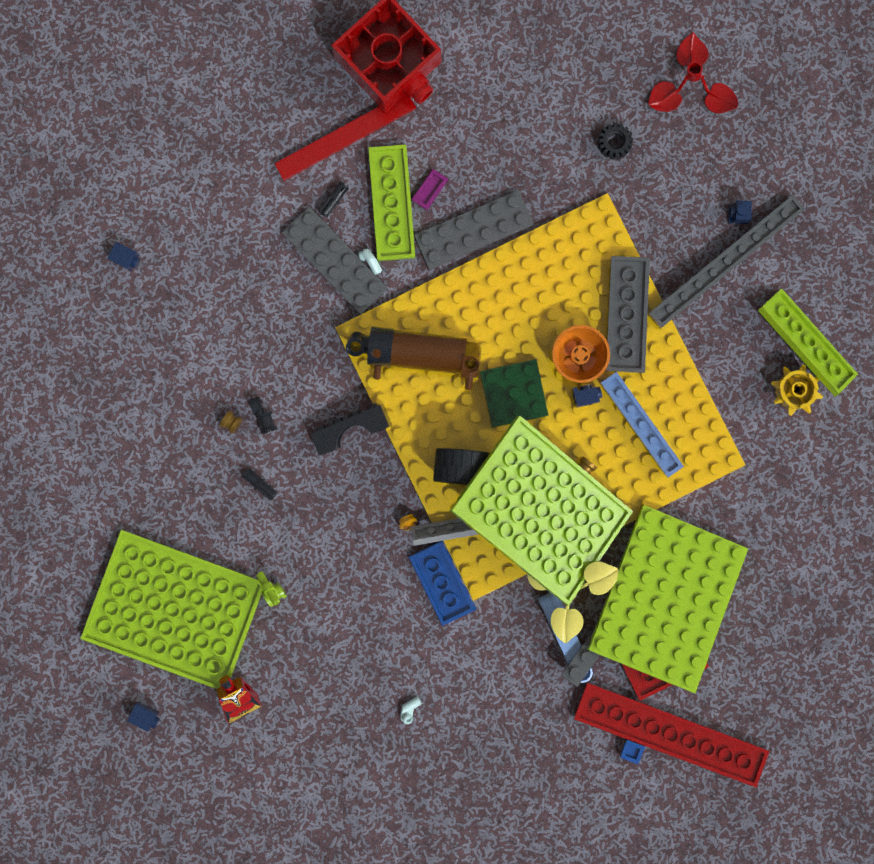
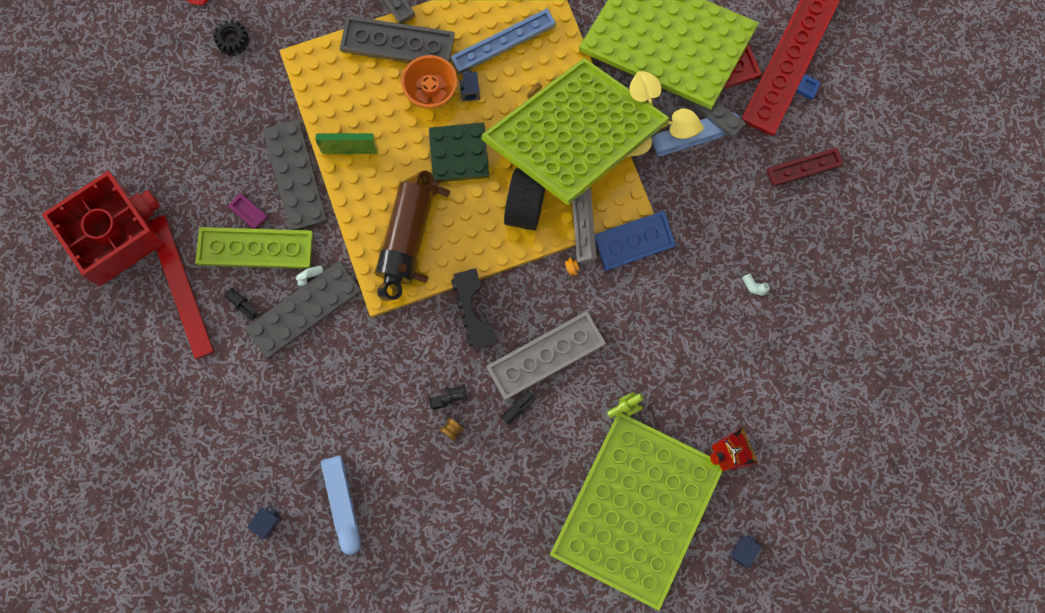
camera: 85 degrees left, 10 degrees down
none -> green tile [315,133,378,154]
none -> light blue piece [321,455,361,555]
none -> light grey plate [486,311,606,401]
none -> dark red plate [766,147,844,187]

